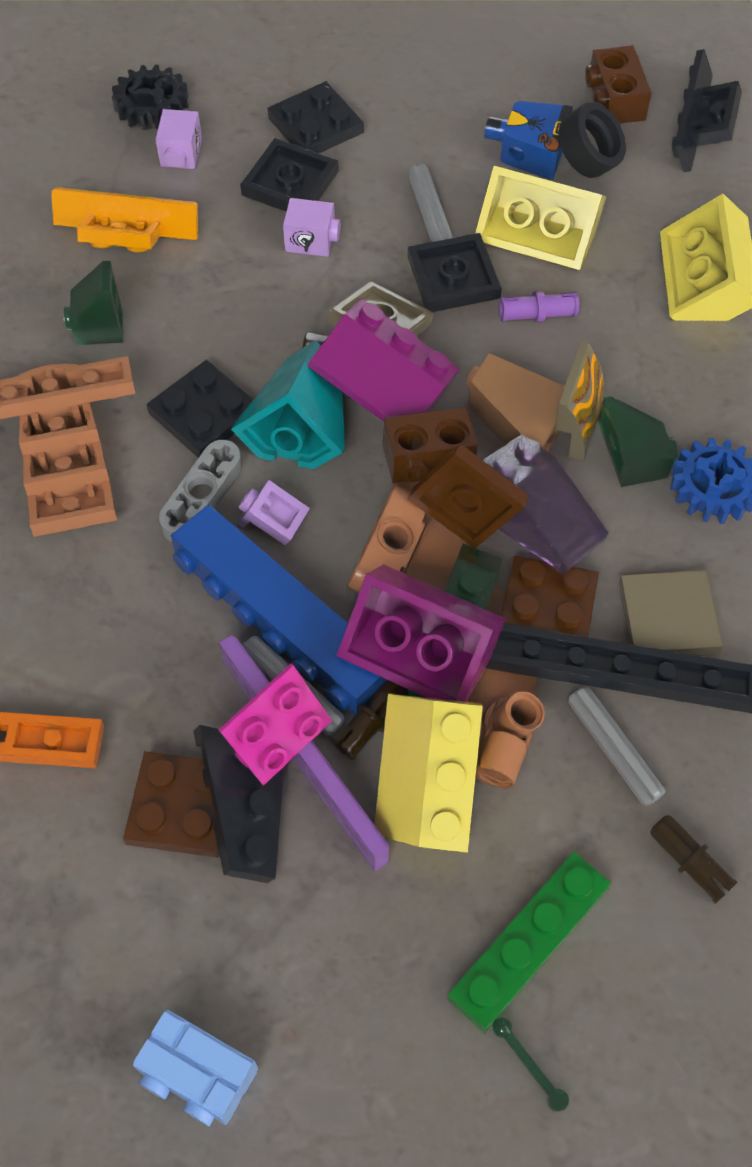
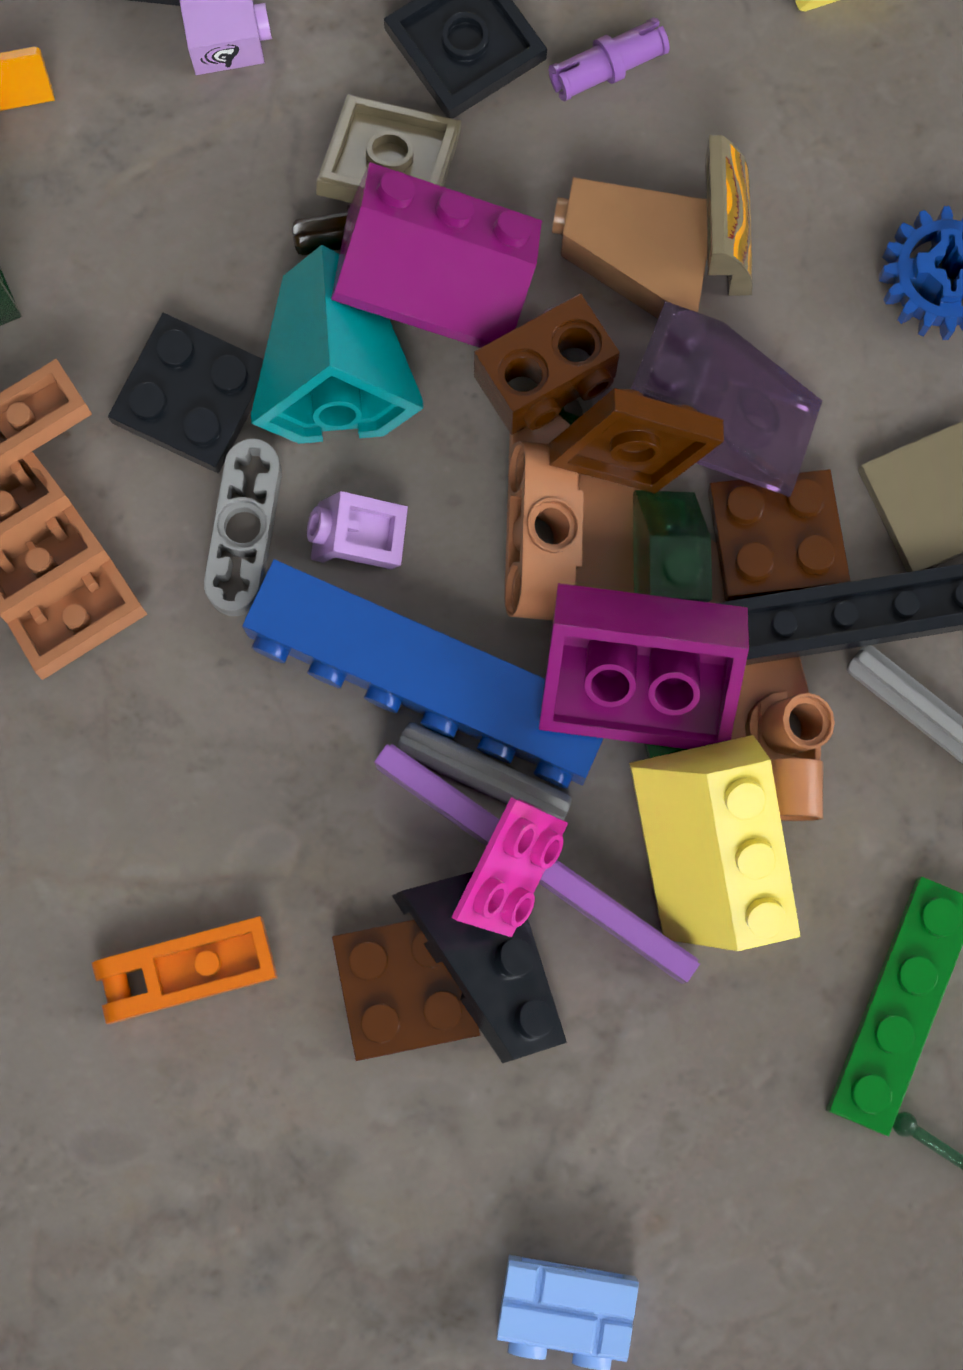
camera: 20 degrees left, 20 degrees up
dark brown axle [332,680,409,760] -> none
clear green slope [597,396,678,487] -> none

